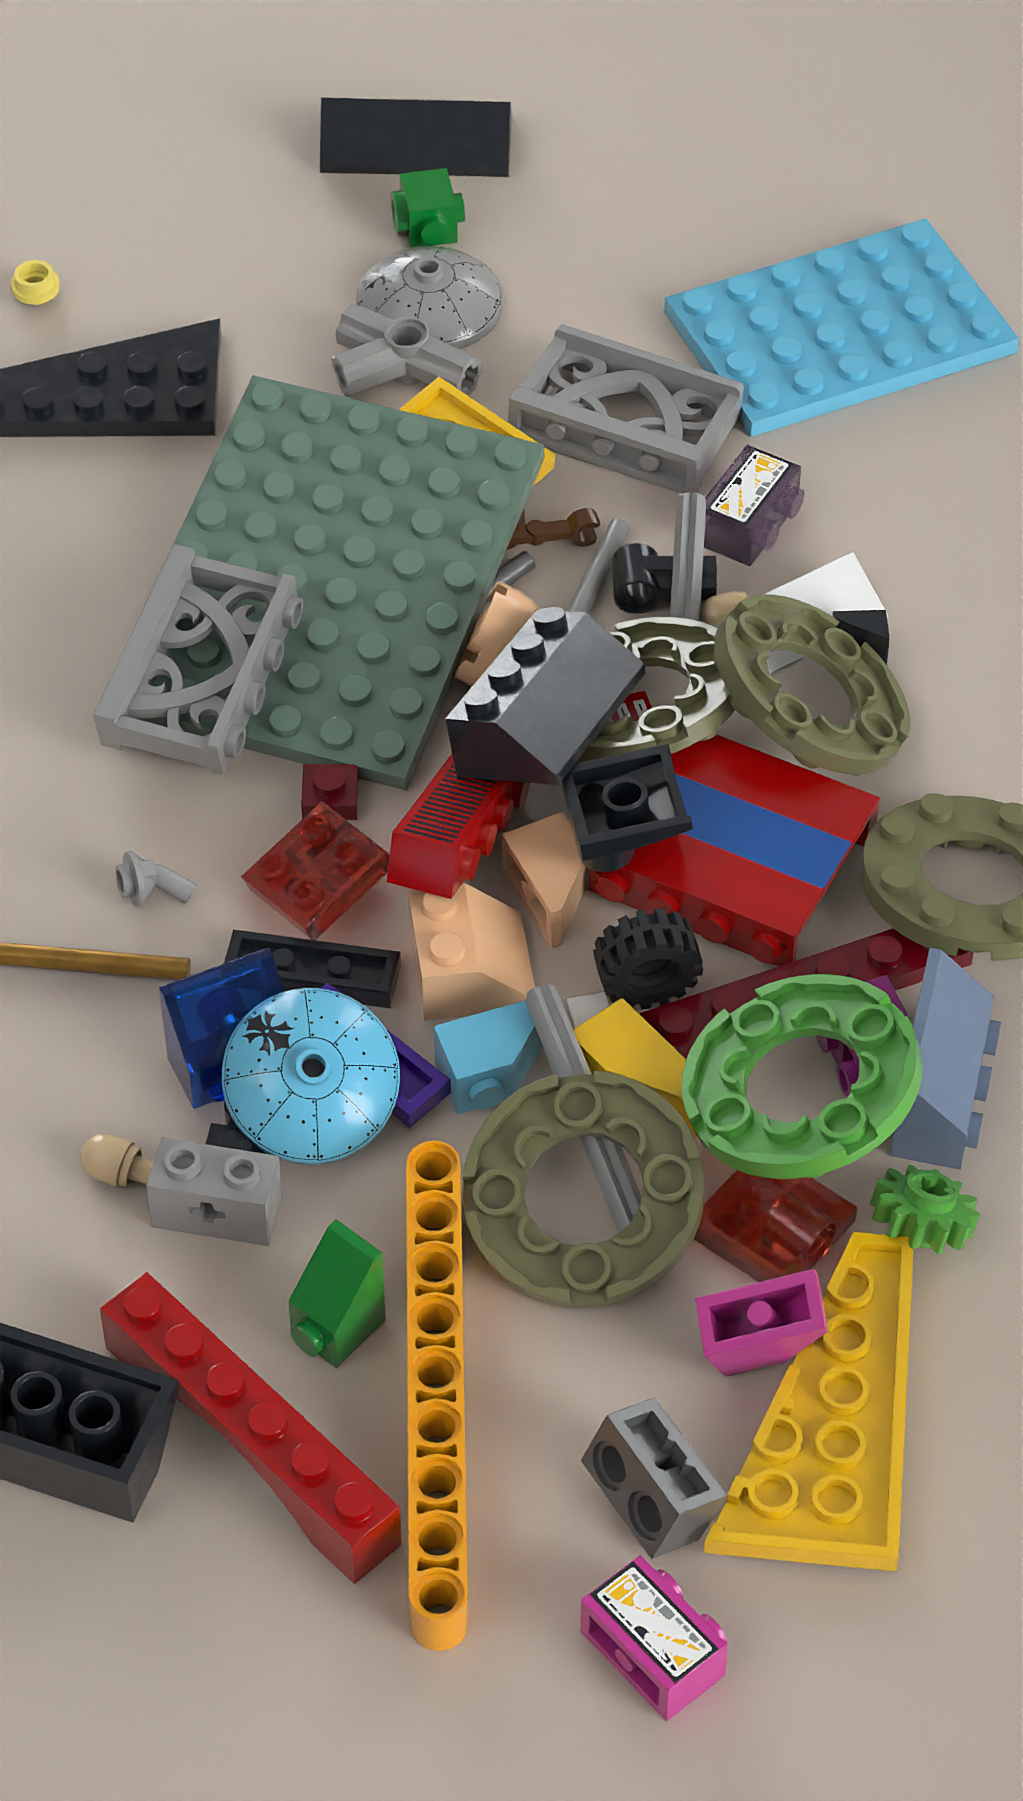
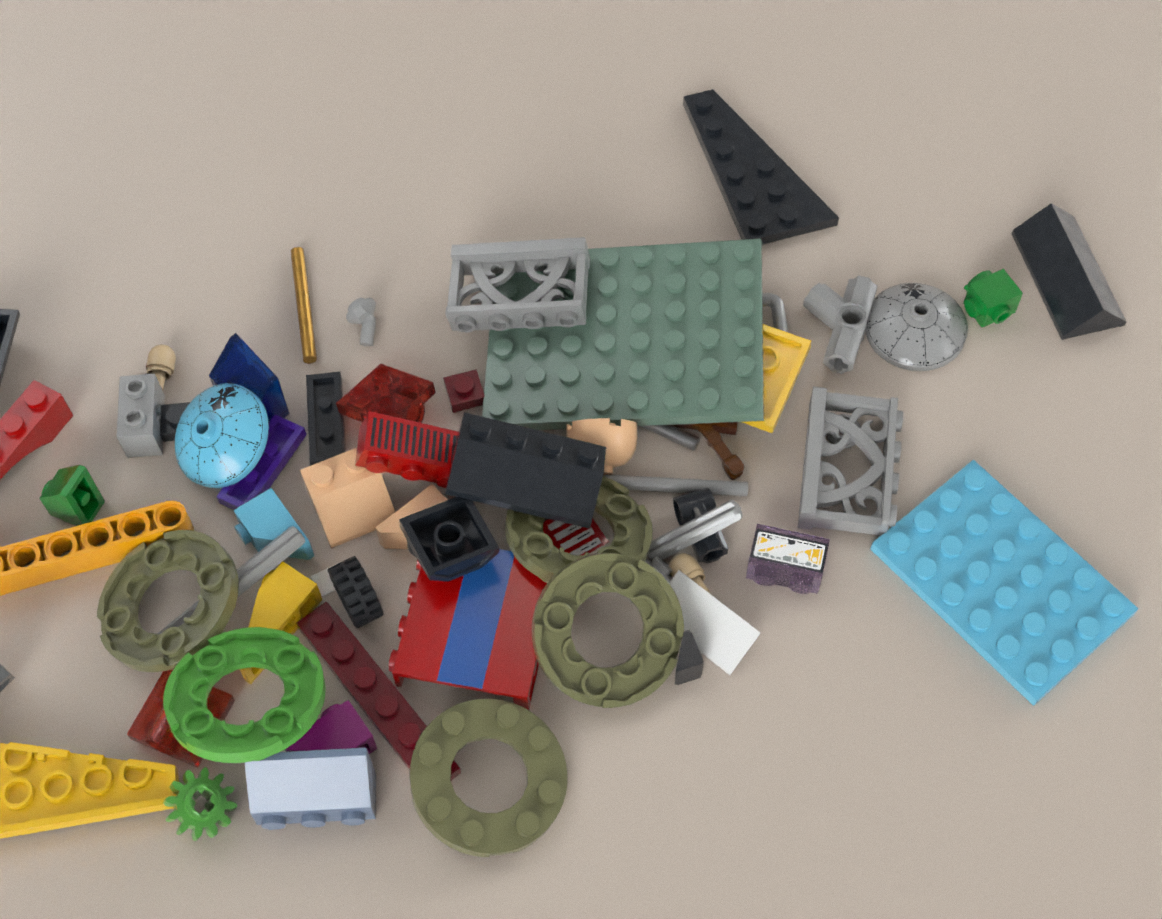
camera: 75 degrees right, 10 degrees up
light yellow plate [10,260,60,305] -> none
dark pink slope [695,1269,828,1377] -> none

